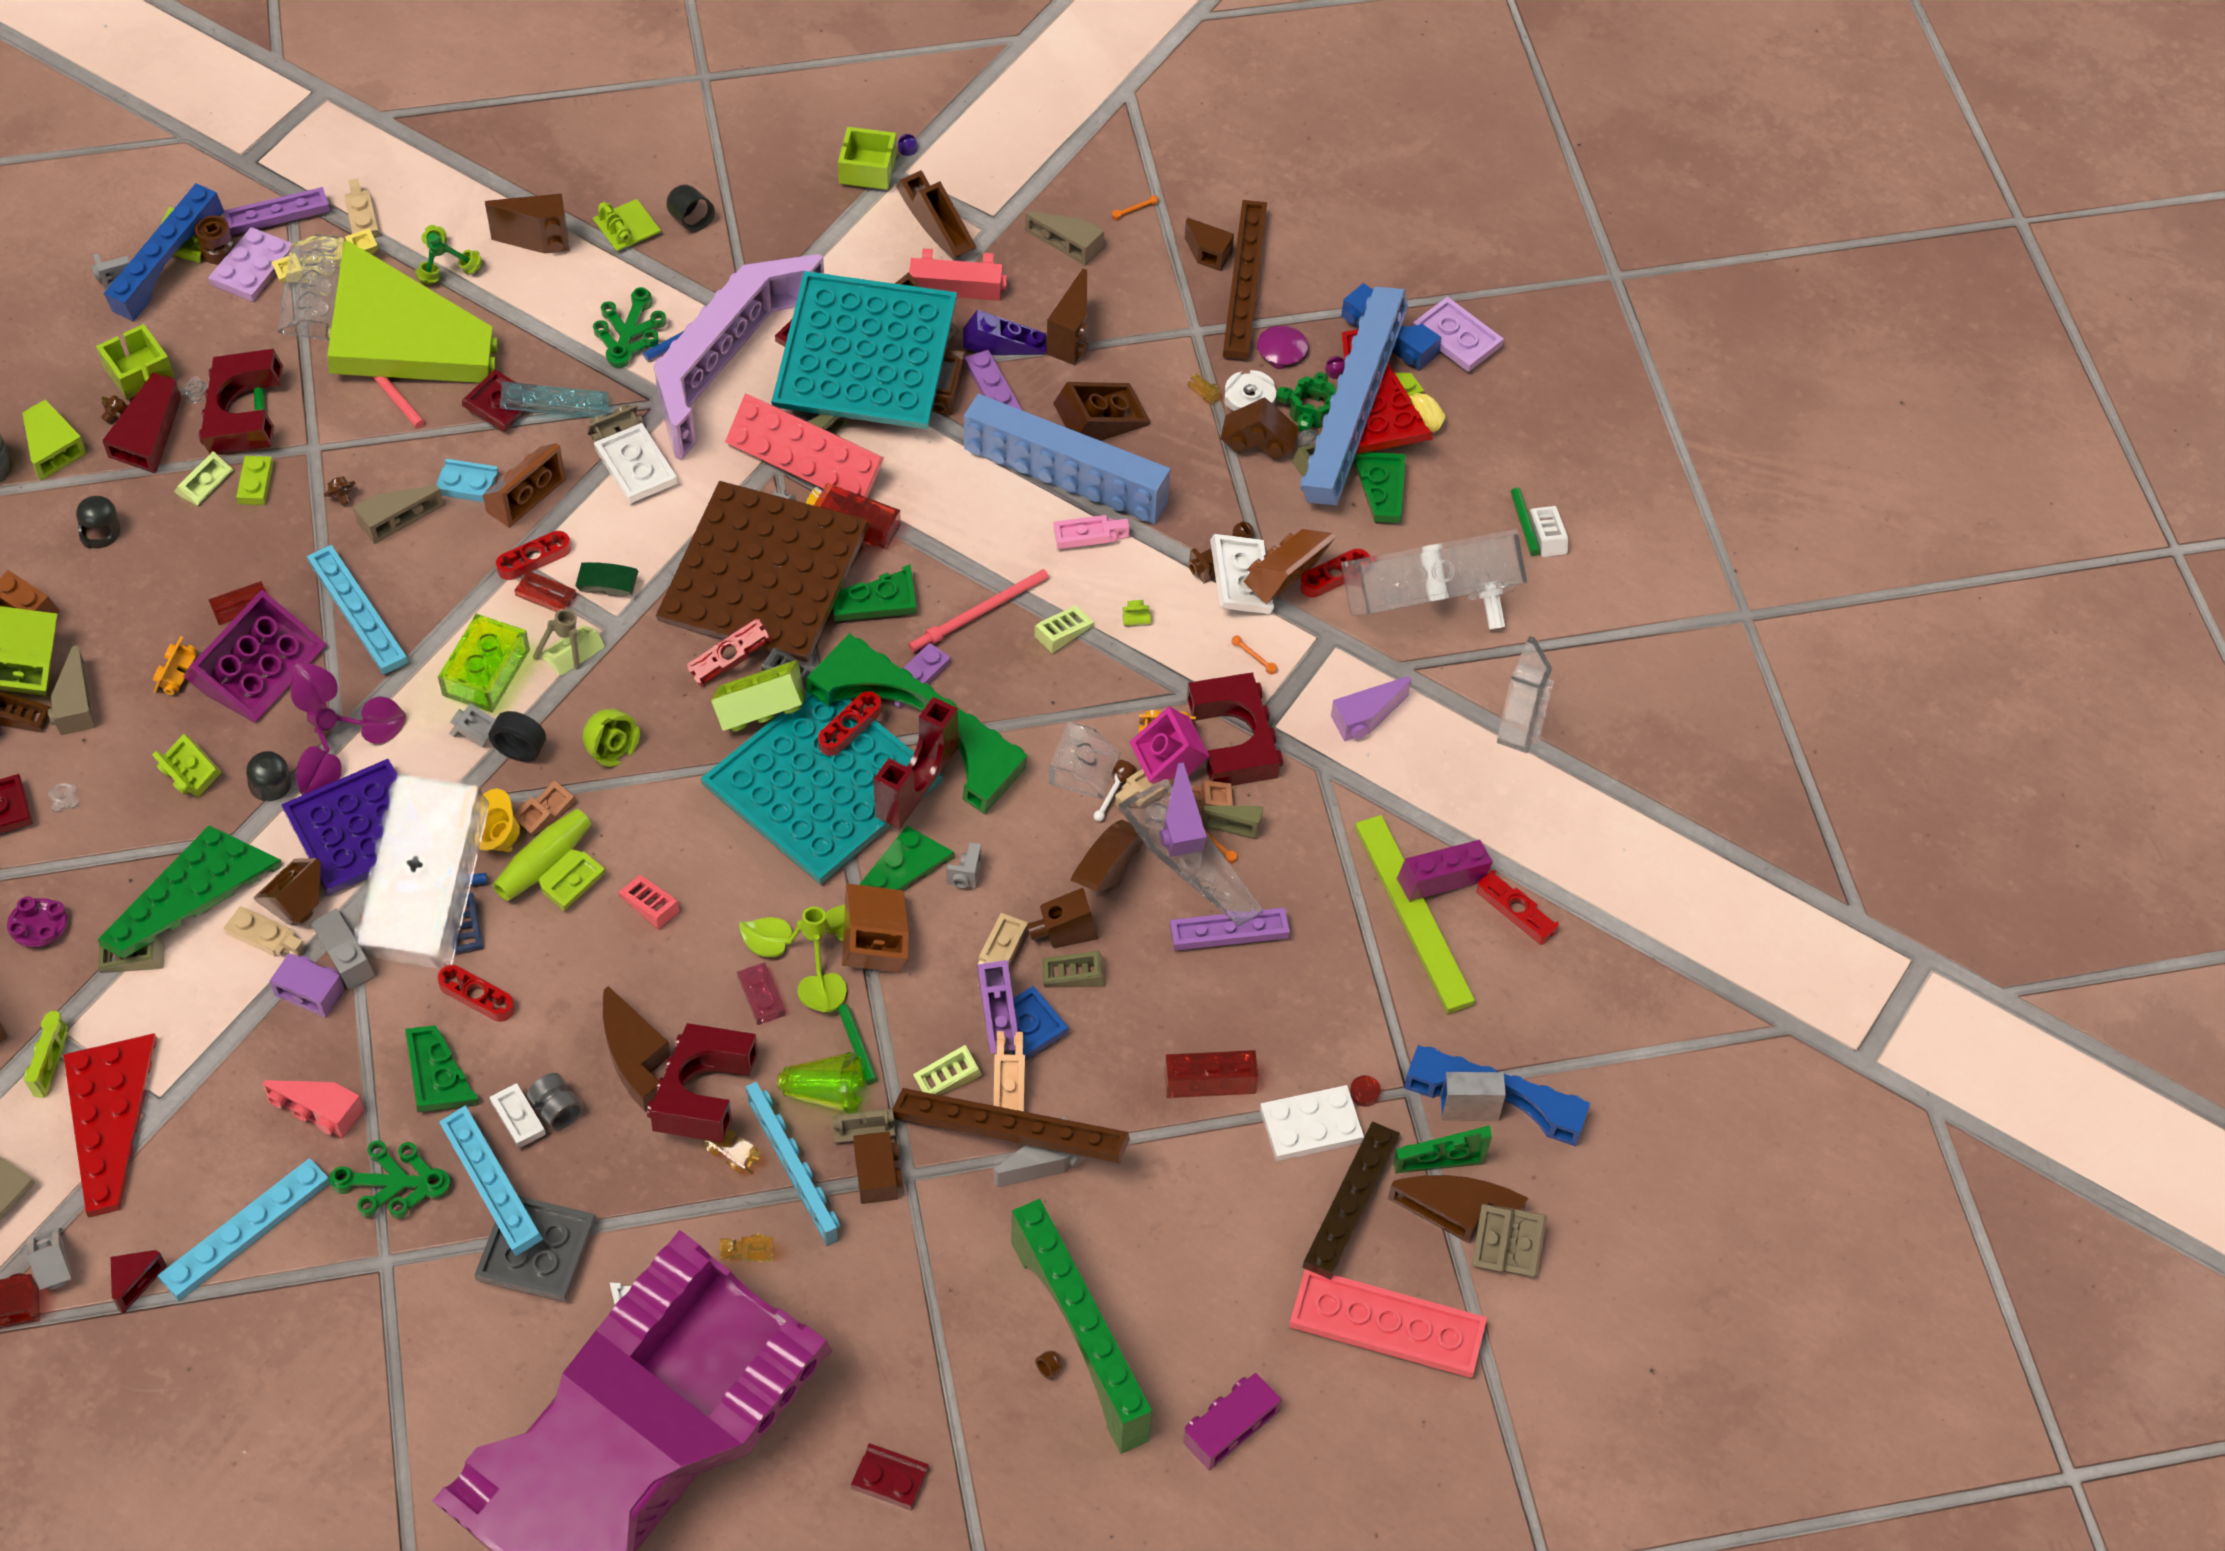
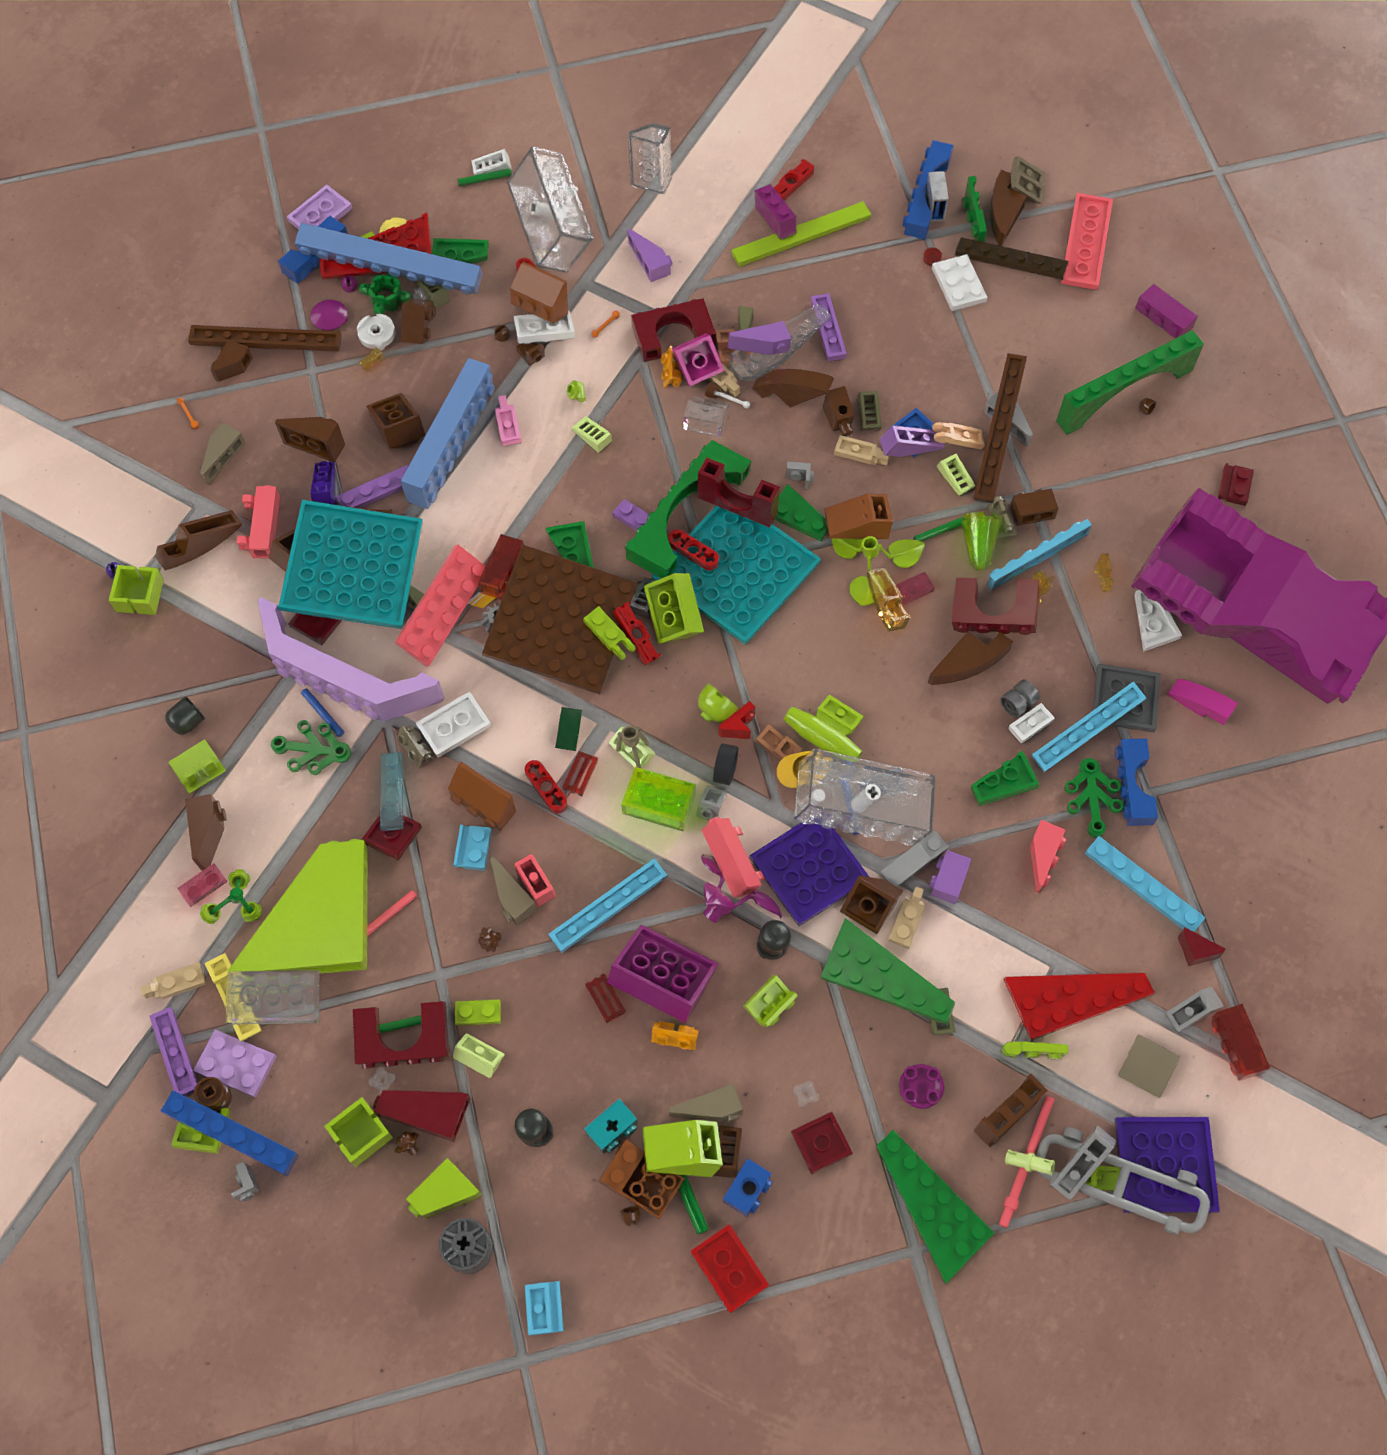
camera: 90 degrees left, 10 degrees up
red beam [437,965,515,1022] -> none
coral slope [618,875,680,930] -> none
coral bar [908,569,1049,653] -> none
clear red brick [1164,1050,1258,1098] -> none
none -> clear pink plate [177,863,228,907]
none -> coral brick [514,854,556,907]
none -> lime hinge [583,606,636,660]
none -> teal brick [584,1098,638,1154]
none -> coral brick [701,817,765,898]
none -> red slope [718,701,755,739]
none -> clear yellow slope [866,567,910,632]
none -> blue arch [1115,738,1158,826]
none -> dark pink slope [1167,678,1238,725]

